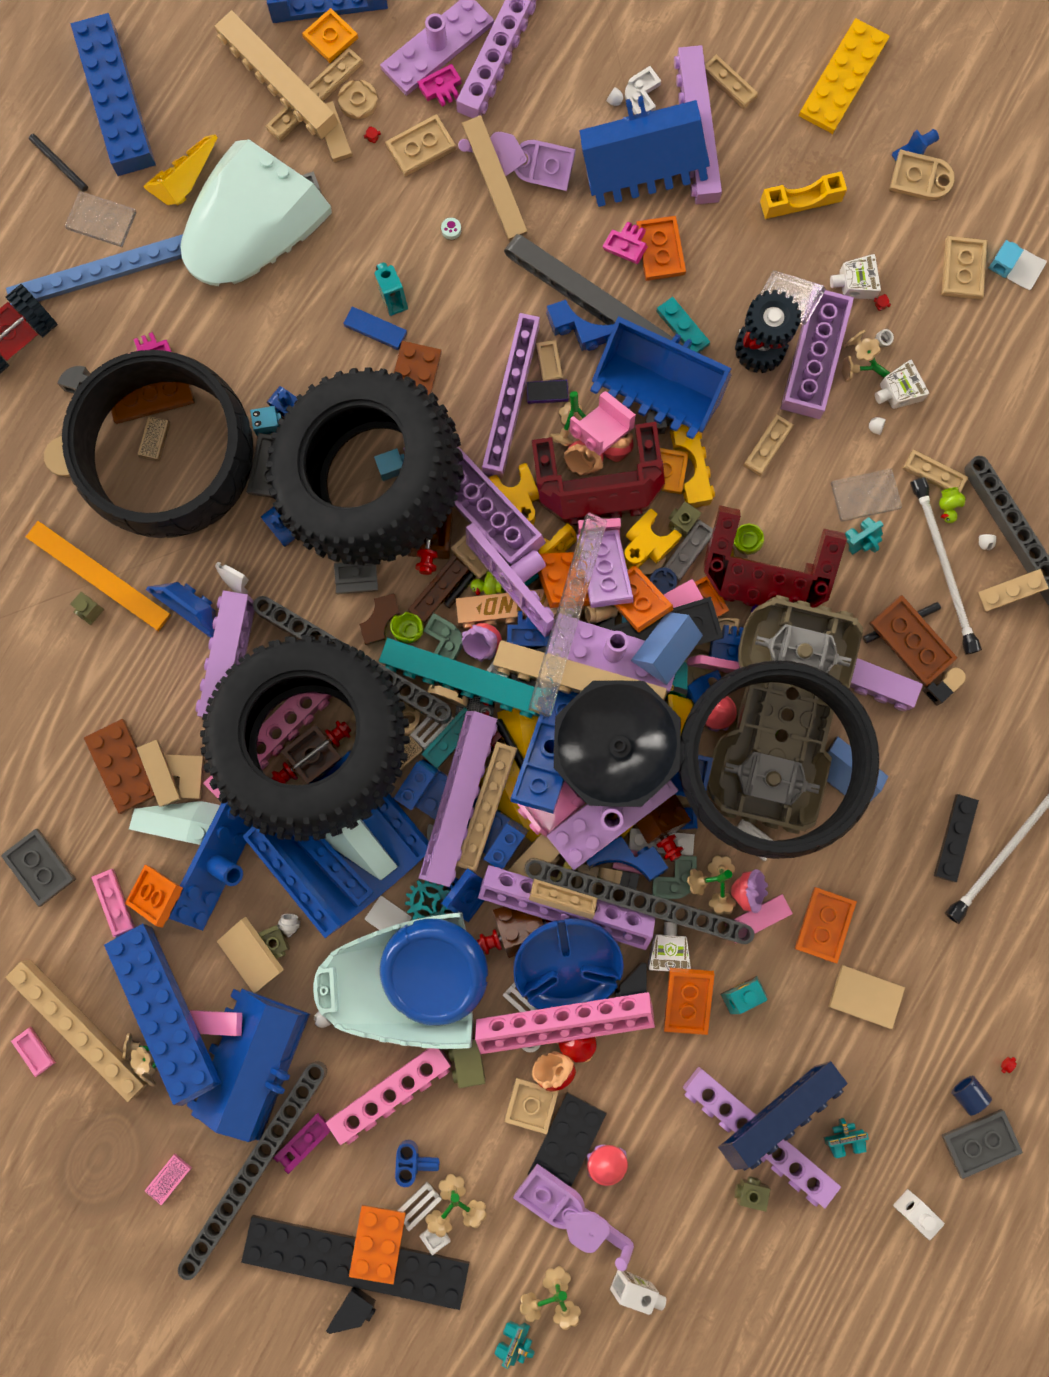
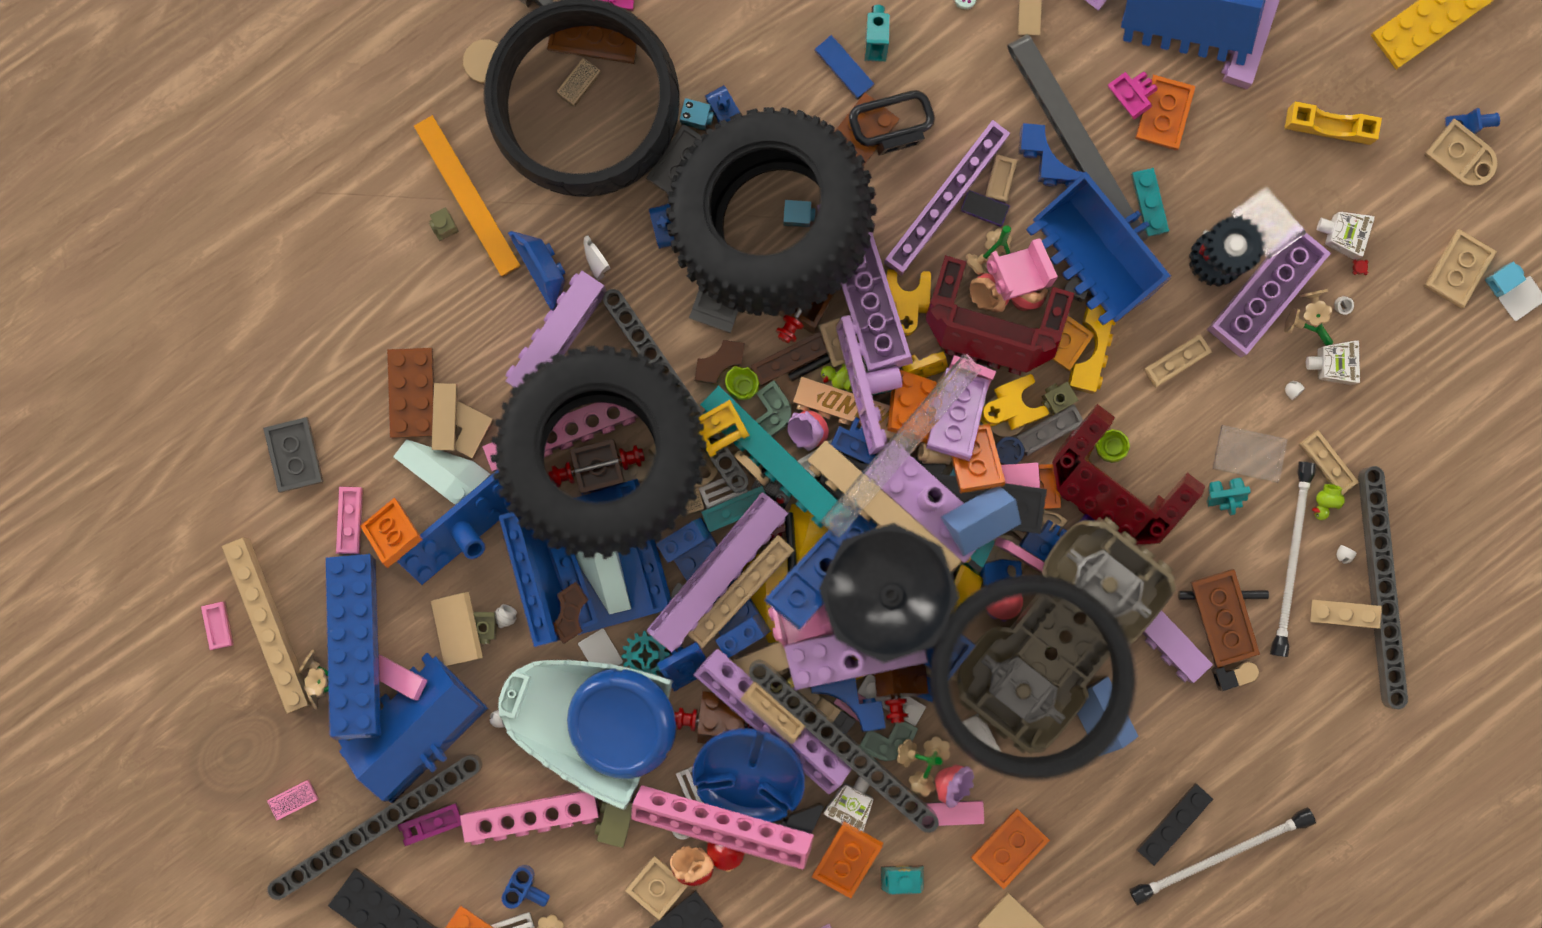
camera: 20 degrees right, 5 degrees up
none -> reddish brown tile [553,581,589,644]
none -> yellow plate [699,400,750,457]
none -> black bar [849,90,935,156]

